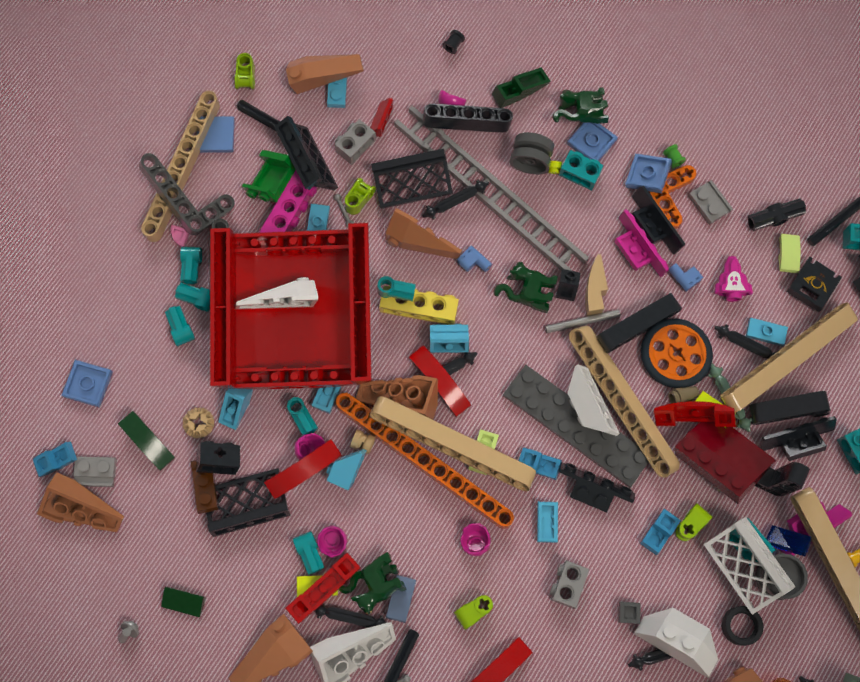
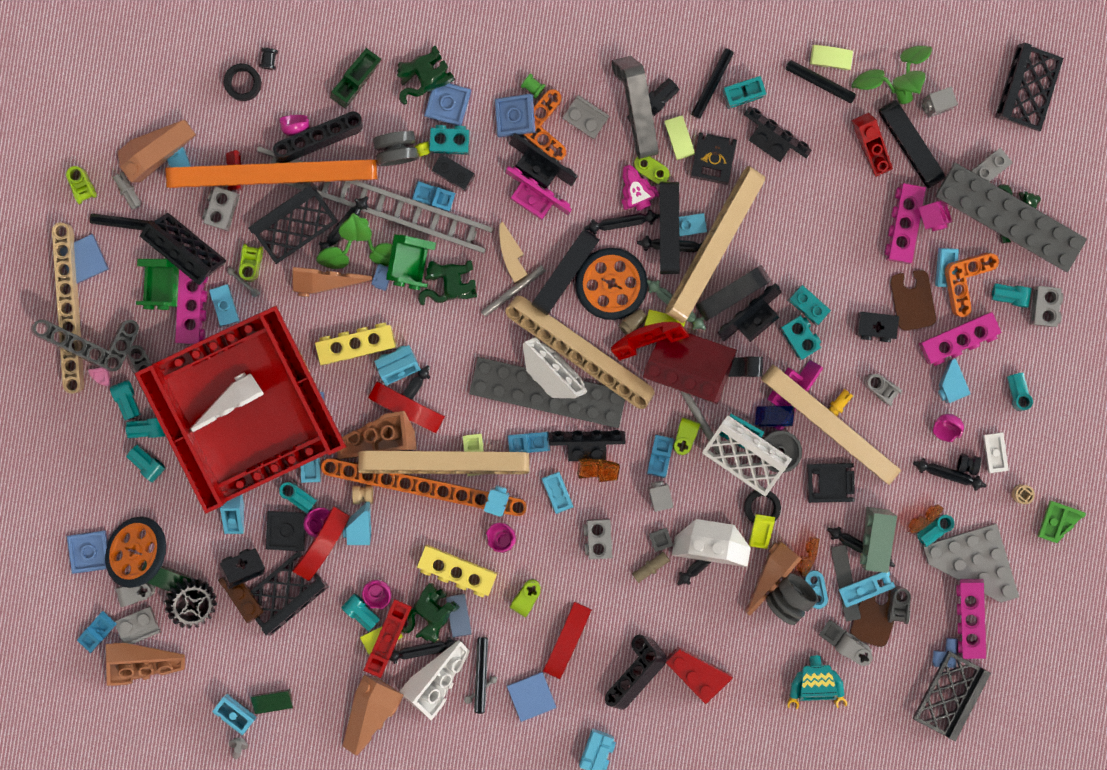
camera: 20 degrees left, 15 degrees up
tan gear [183,407,214,438] -> none
teal piece [377,276,416,302] -> none
black bracket [556,269,580,301] -> none
medium blue piece [668,263,704,292] -> none
none -> wedge [105,516,166,588]
none -> light grey axle [113,172,141,209]
none -> light grey piece [115,583,155,607]
none -> black gear [164,577,217,629]
none -> orange beam [165,160,378,188]
none -> medium azure brick [212,694,257,735]
none -> black tyre [223,63,262,102]
none -> black plate [266,511,307,551]
none -> bright green plant [316,213,392,269]
none -> green panel [386,234,436,290]
none -> dark azure slope [412,181,456,212]
none -> light yellow brick [417,545,497,597]
none -> black brick [432,154,475,192]
none -> medium azure brick [484,485,510,517]
none -> clear orange slope [577,459,620,482]
none -> black wheel [584,210,660,234]
none -> beam [612,56,658,159]
none -> dark tan pin [632,551,670,583]
none -> lime plate [634,157,670,185]
none -> light grey brick [648,481,674,512]
none -> black beam [660,182,680,274]
none -> light grey bar [681,392,725,454]
none -> neon yellow tile [749,514,775,549]
none -> teal brick [780,315,821,360]
none -> black container [807,463,855,503]

